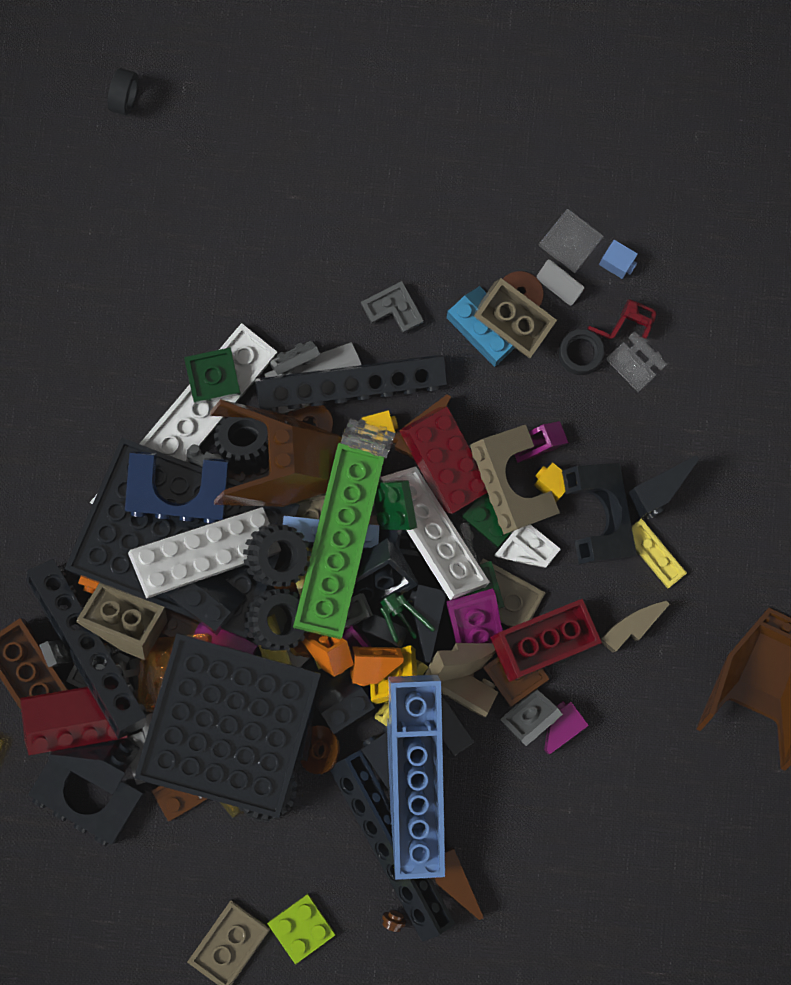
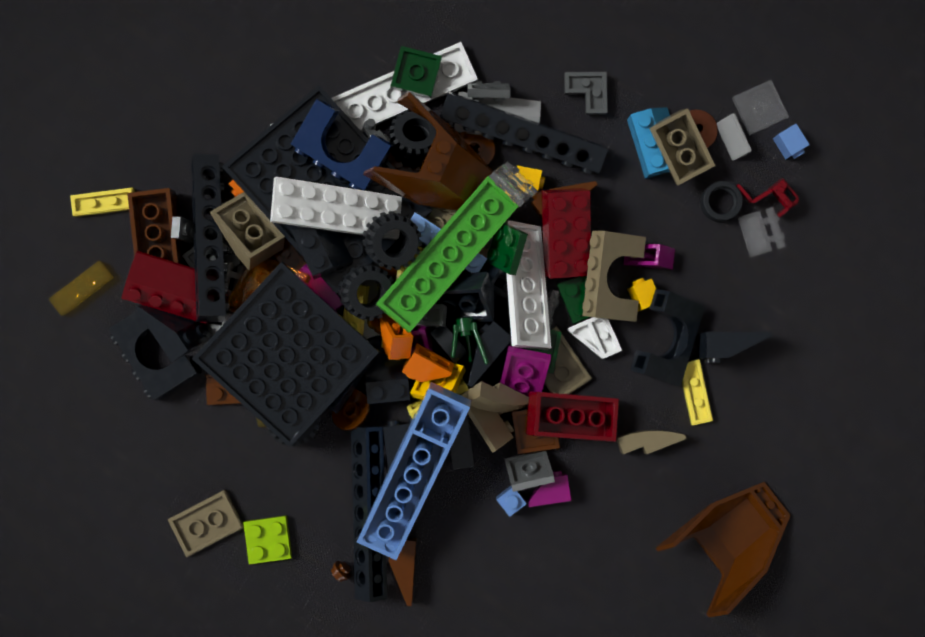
camera: 35 degrees right, 5 degrees up
none -> medium blue brick [496,486,527,517]

